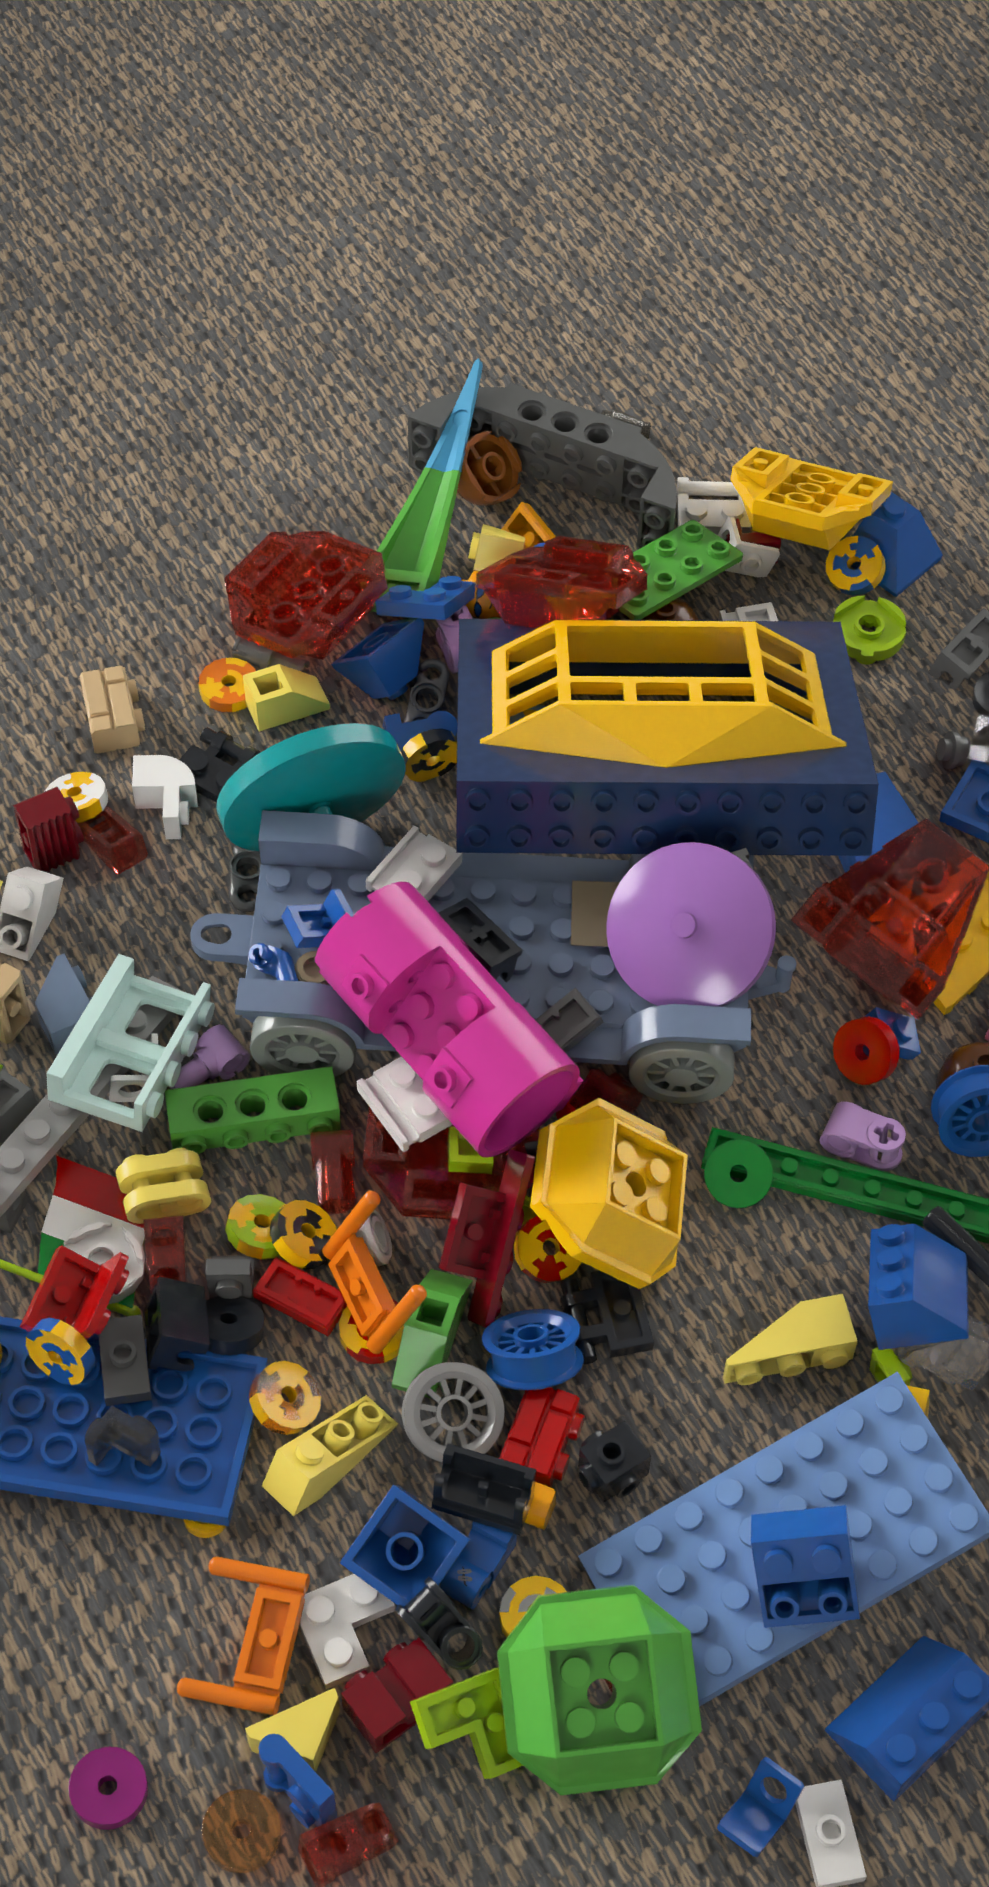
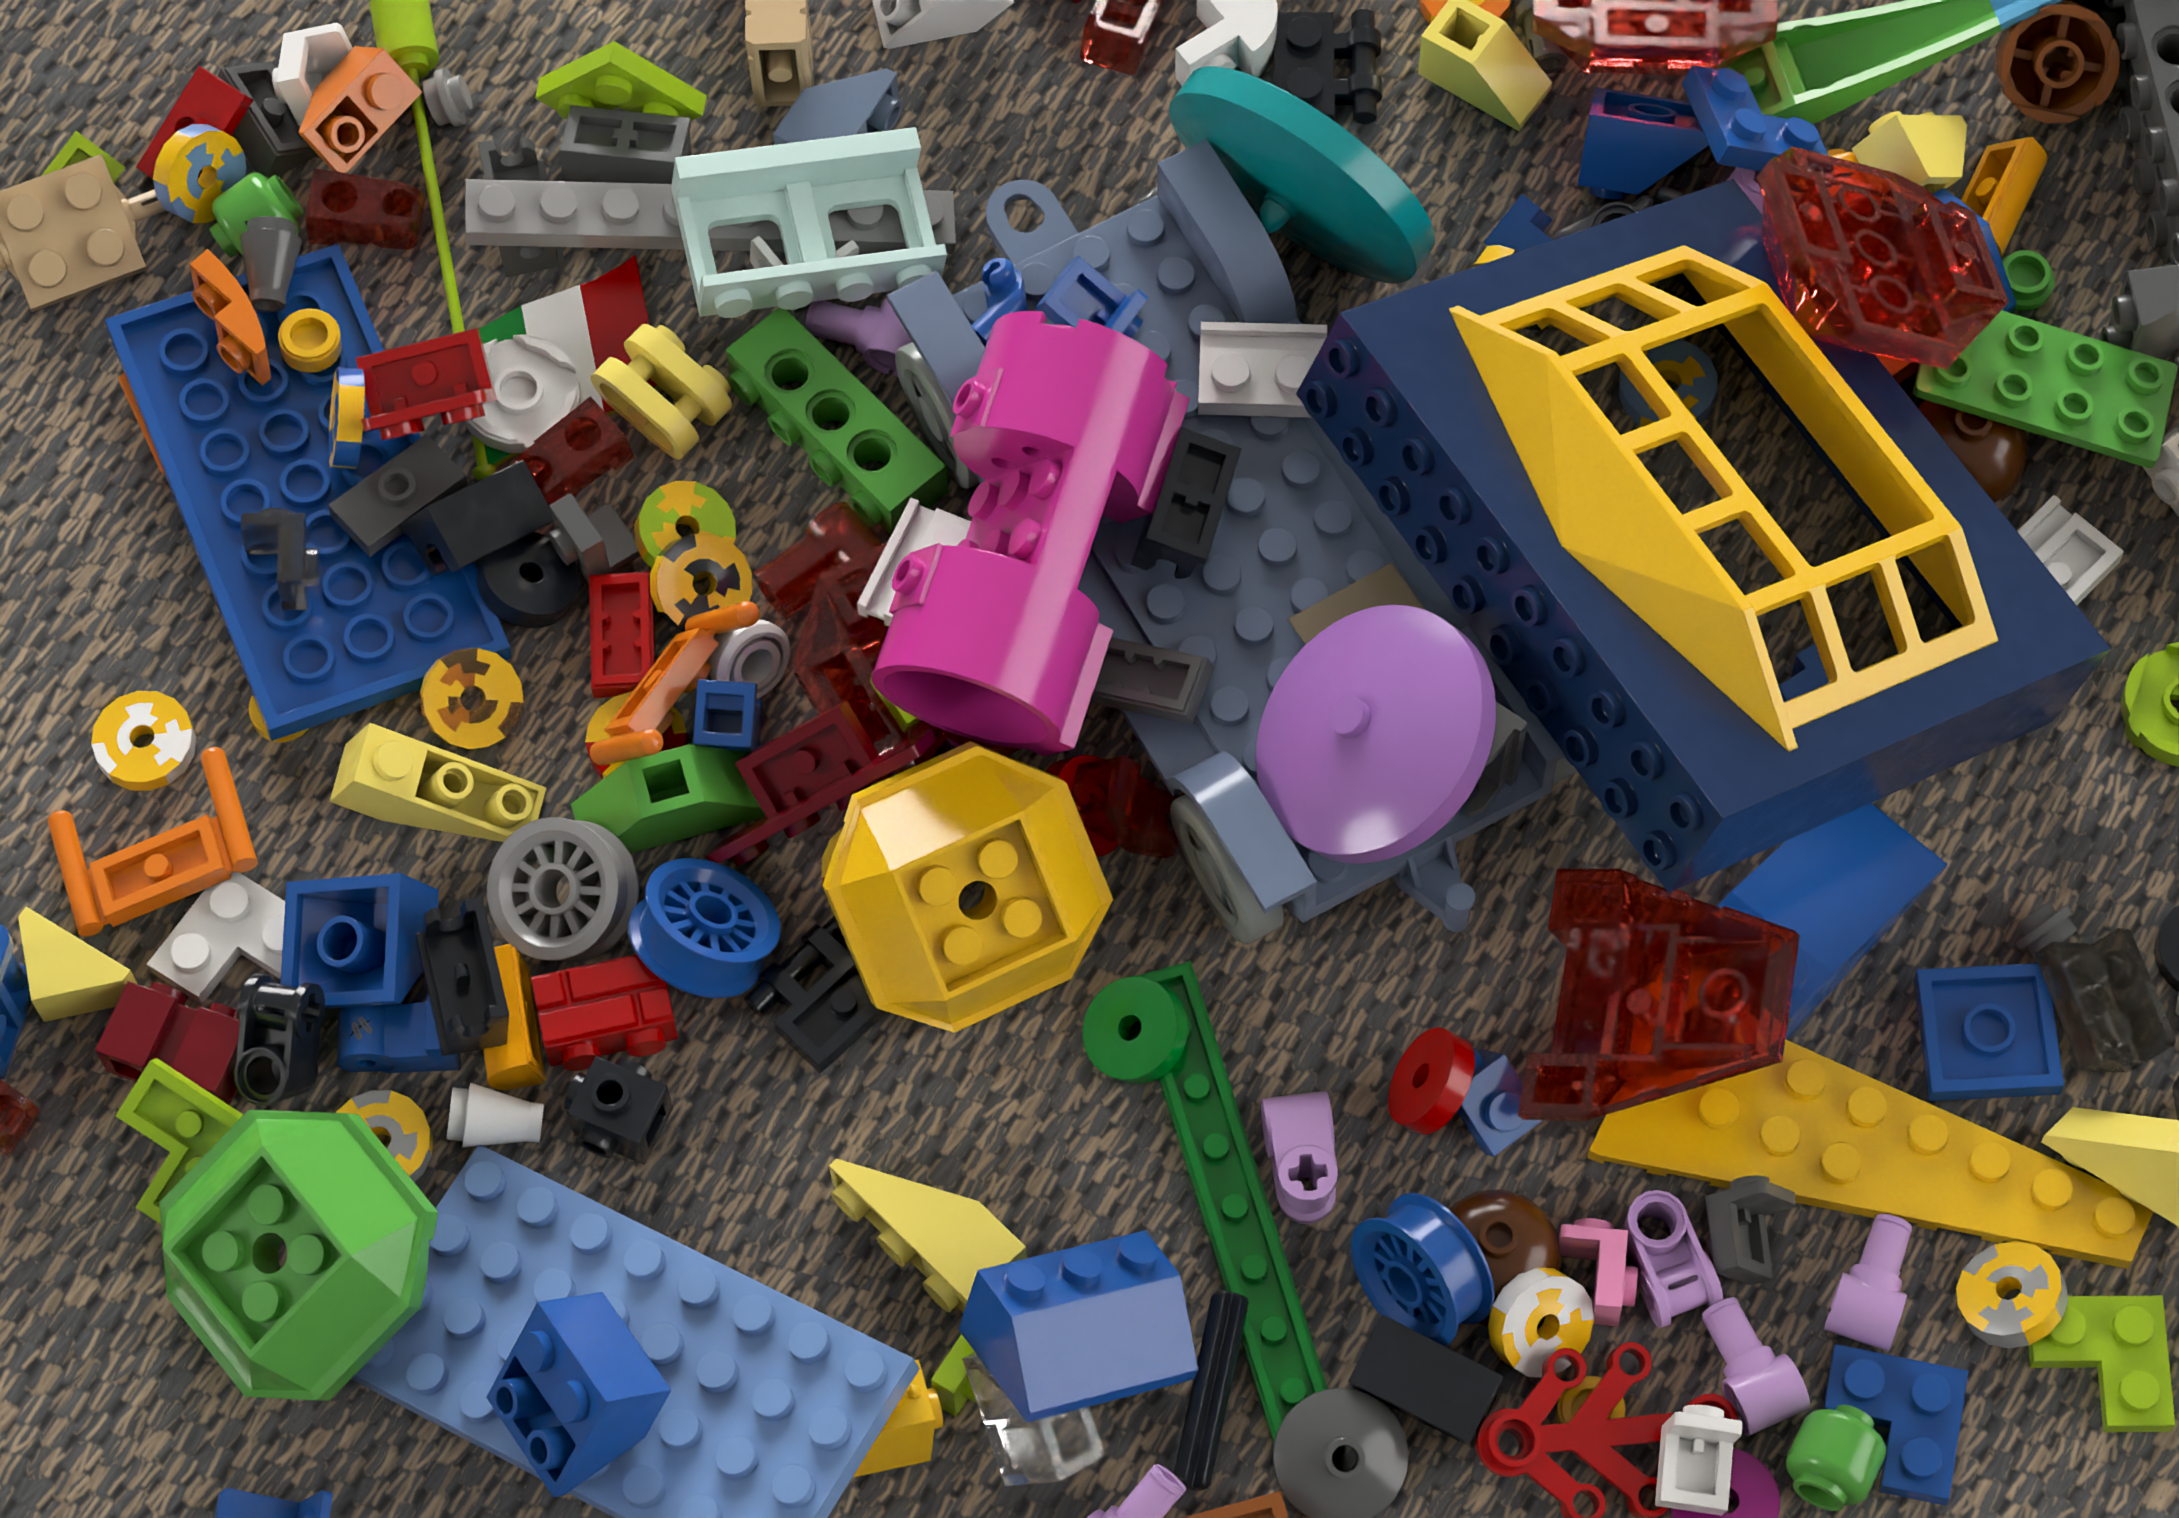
camera: 60 degrees right, 10 degrees up
none -> yellow piece [91,691,196,791]
none -> white cone [447,1083,544,1148]
none -> blue leg [693,679,762,753]

